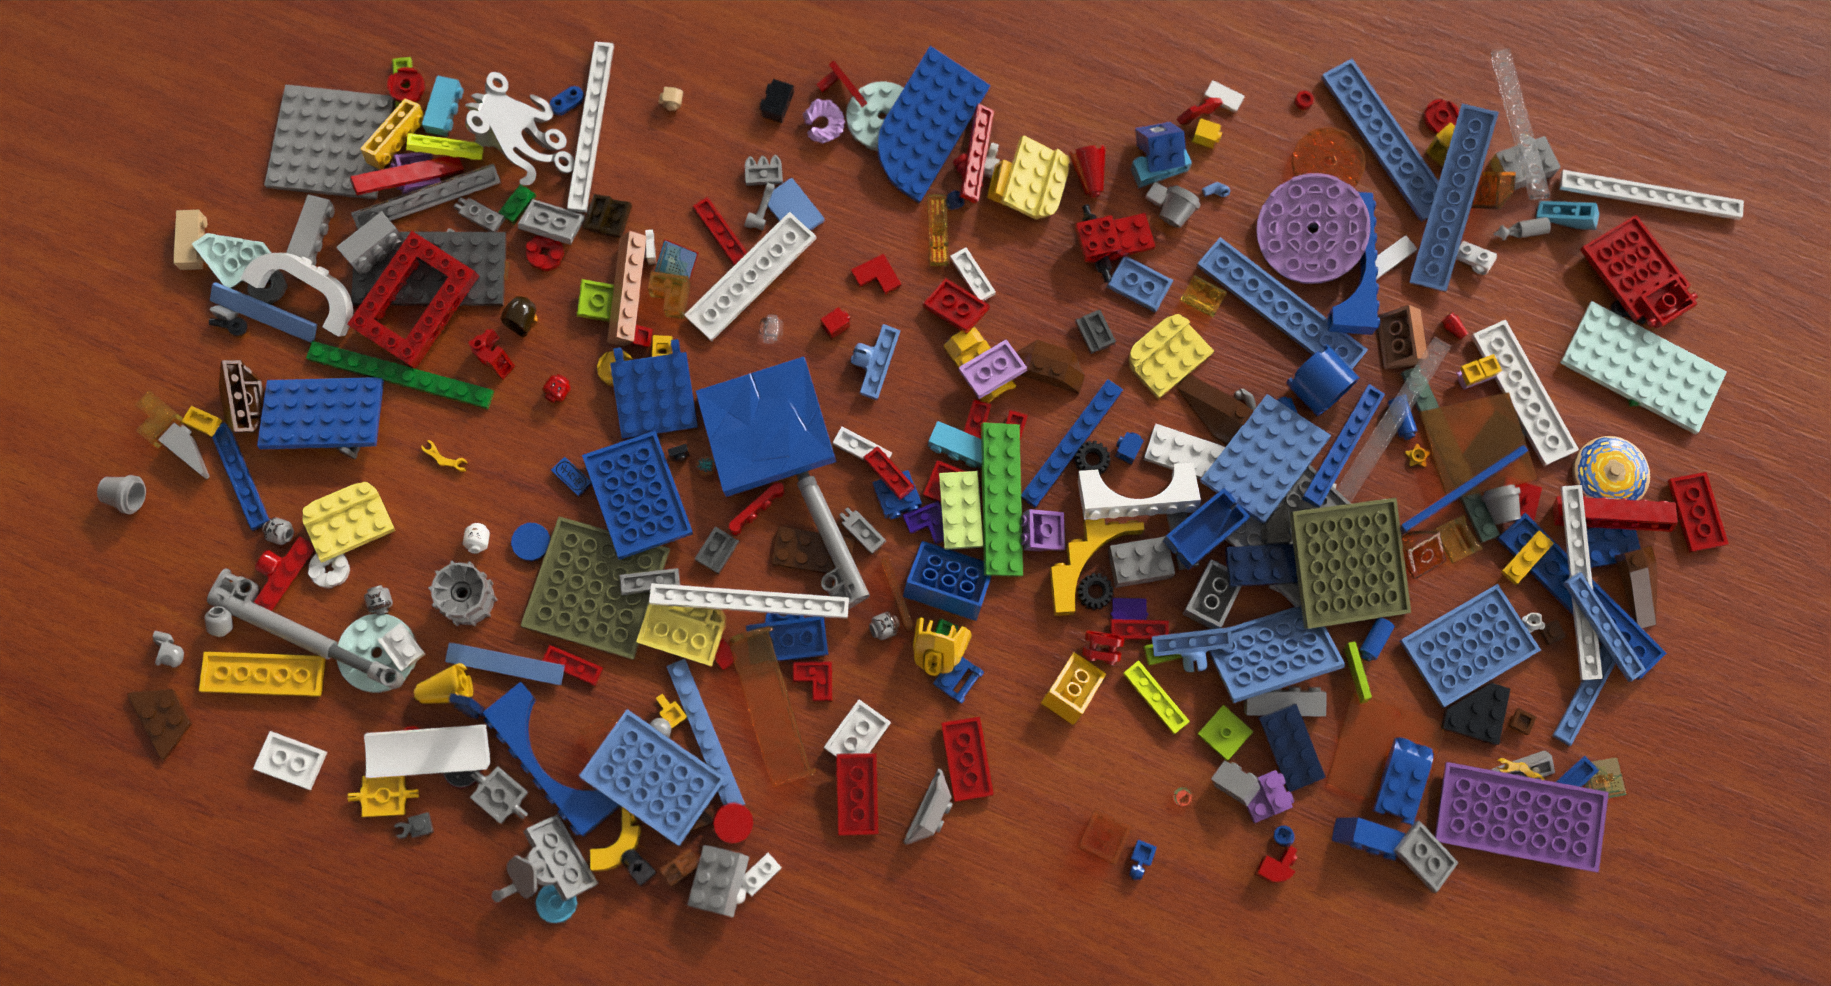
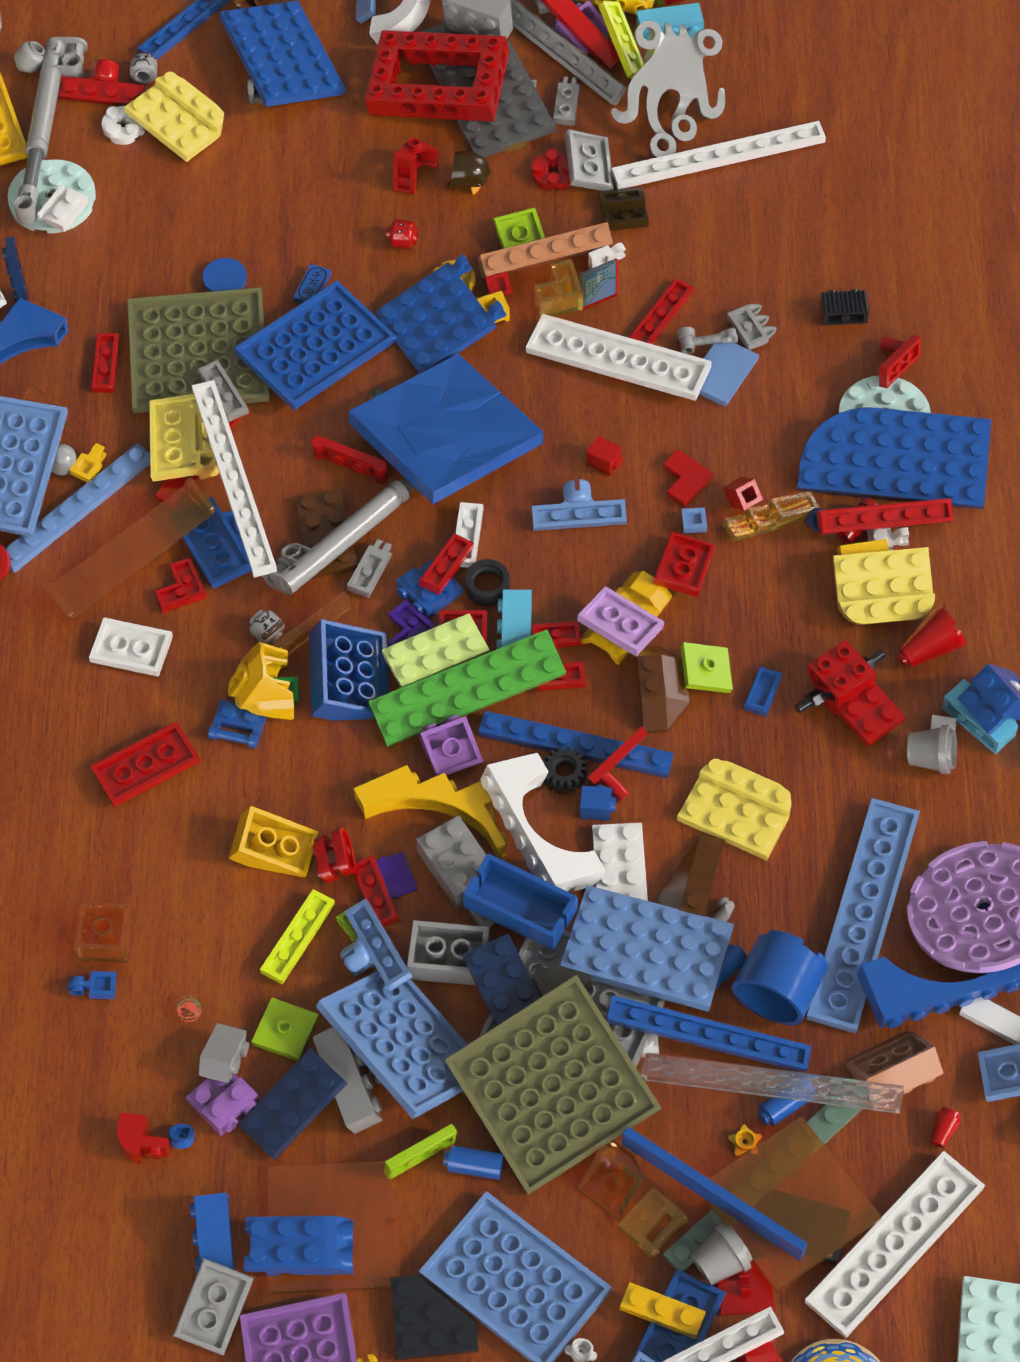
camera: 75 degrees right, 15 degrees down
green plate [306,341,494,409] -> none
light grey head [364,585,393,615] -> none
yellow cone [414,663,473,703] -> none
yellow piece [422,440,468,472] -> none
light grey piece [428,561,498,627] -> none
medium blue tile [445,642,565,685] -> none
white head [463,523,490,553] -> none
green plate [498,184,536,224] -> none
blue plate [550,86,584,116] -> none
tan plate [659,86,683,111] -> none
black plate [668,444,690,462] -> none
dark grey plate [695,527,739,574] -> none
clear head [758,315,784,344] -> none
lavender piece [803,99,845,143] -> none
red plate [837,753,878,835] -> none
light grey wedge [903,769,953,845] -> none
white plate [950,247,996,301] -> none
dark grey plate [1075,309,1116,354] -> none
black tyre [1077,573,1114,610] -> none
medium blue tile [1107,256,1173,313] -> none
clear yellow bracket [1180,275,1227,317] -> none
medium blue arm [1202,182,1230,197] -> none
yellow hips [1456,354,1502,389] -> none
none -> black tyre [465,559,510,606]
none -> red piece [588,726,649,803]
none -> lime plate [680,642,733,693]
none -> medium blue plate [681,507,707,533]
none -> red brick [723,477,763,510]
none -> blue tile [744,666,783,717]

